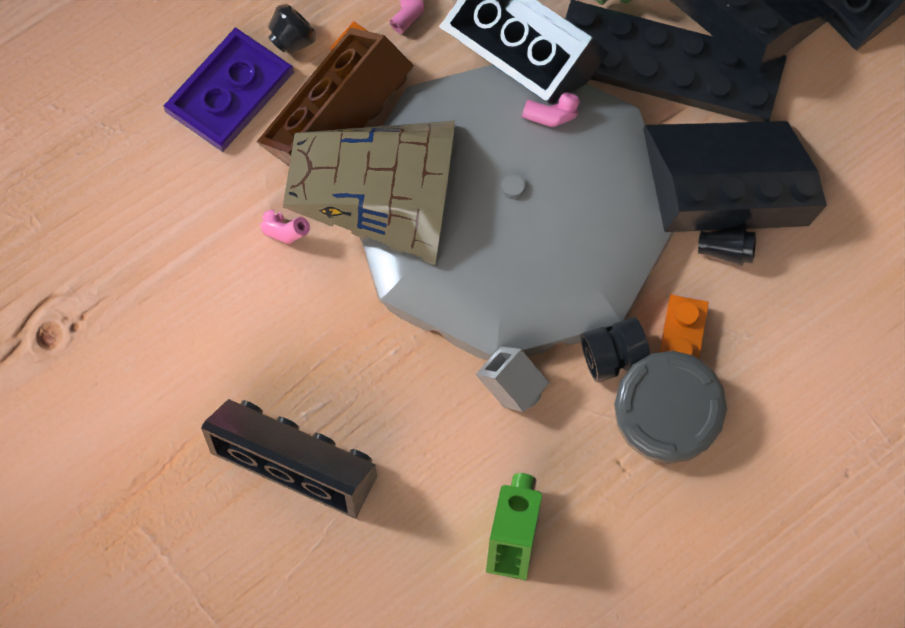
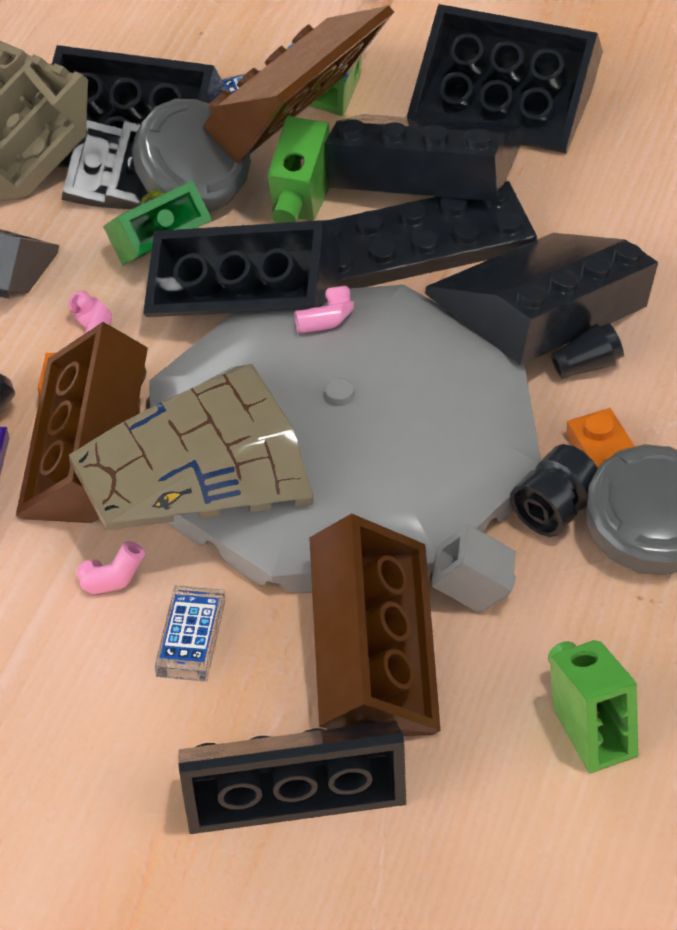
camera: 30 degrees left, 20 degrees down
none -> tile [155,585,226,682]
none -> reddish brown slope [309,513,441,736]

